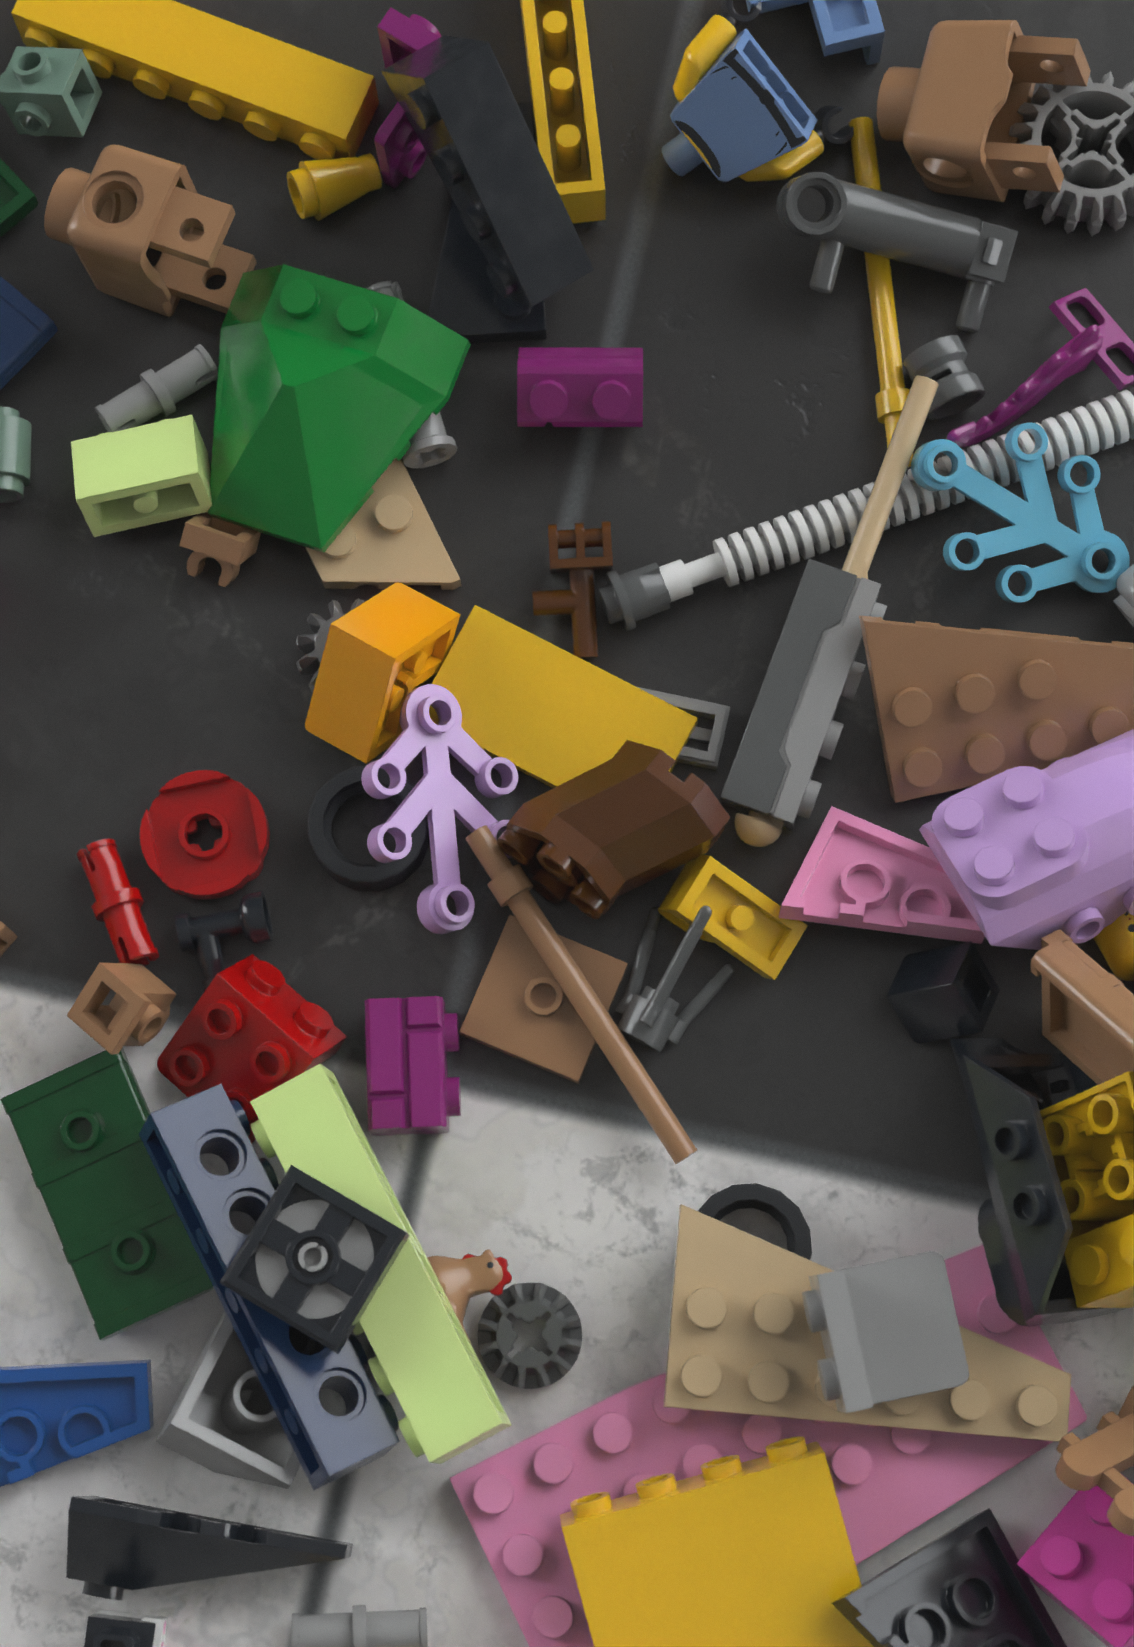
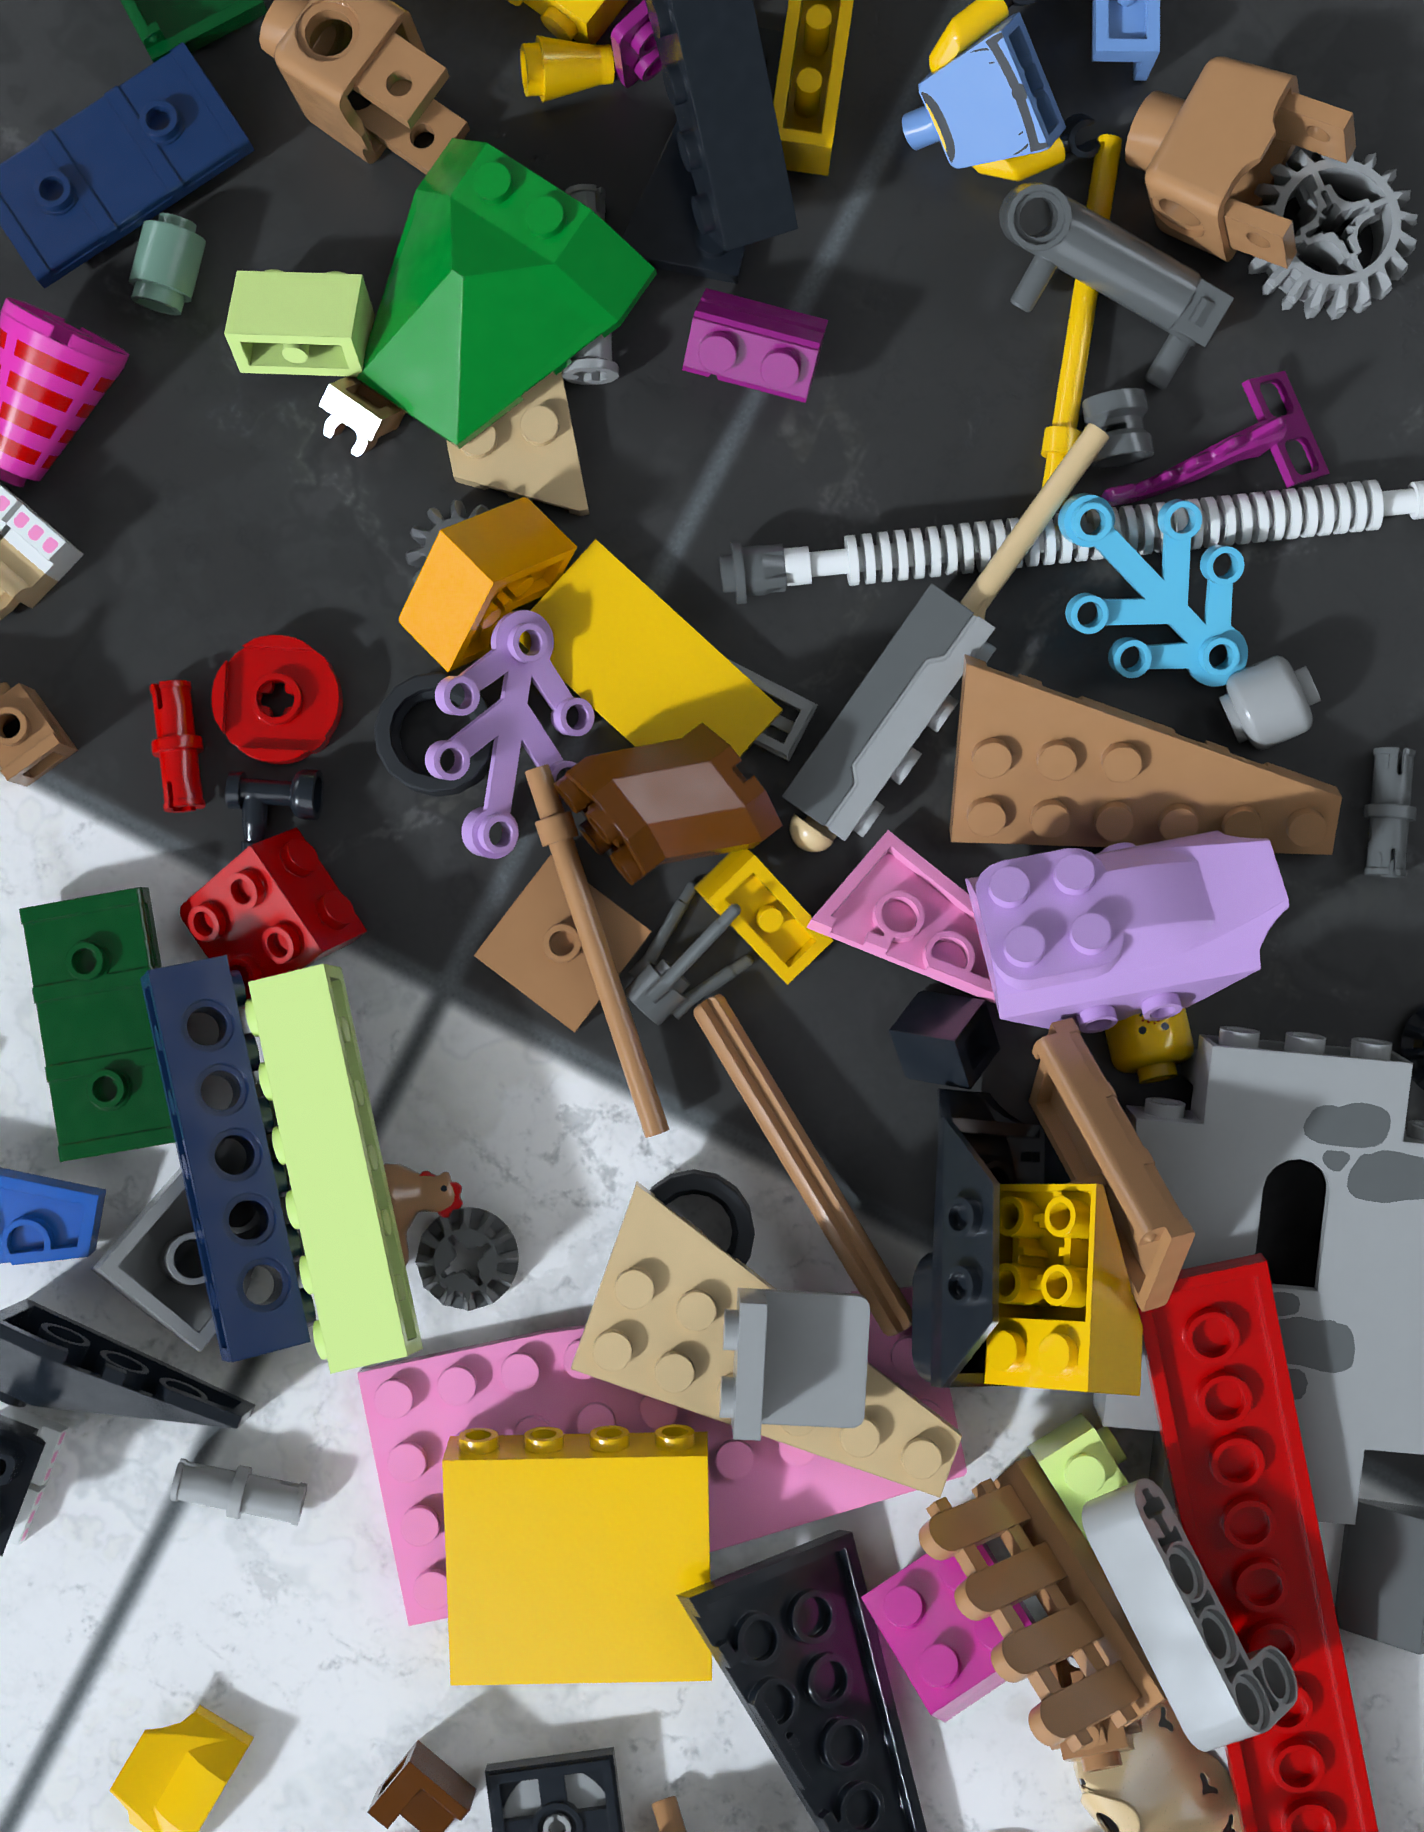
camera: 15 degrees right, 10 degrees up
medium nougat brick [66,962,177,1054] -> none
light grey pin [94,344,218,432] -> none
black piece [219,1165,409,1355] -> none
magenta brick [365,996,461,1136] -> none
reddish brown arm [532,521,613,658] -> none
none -> medium nougat axle [694,994,912,1336]

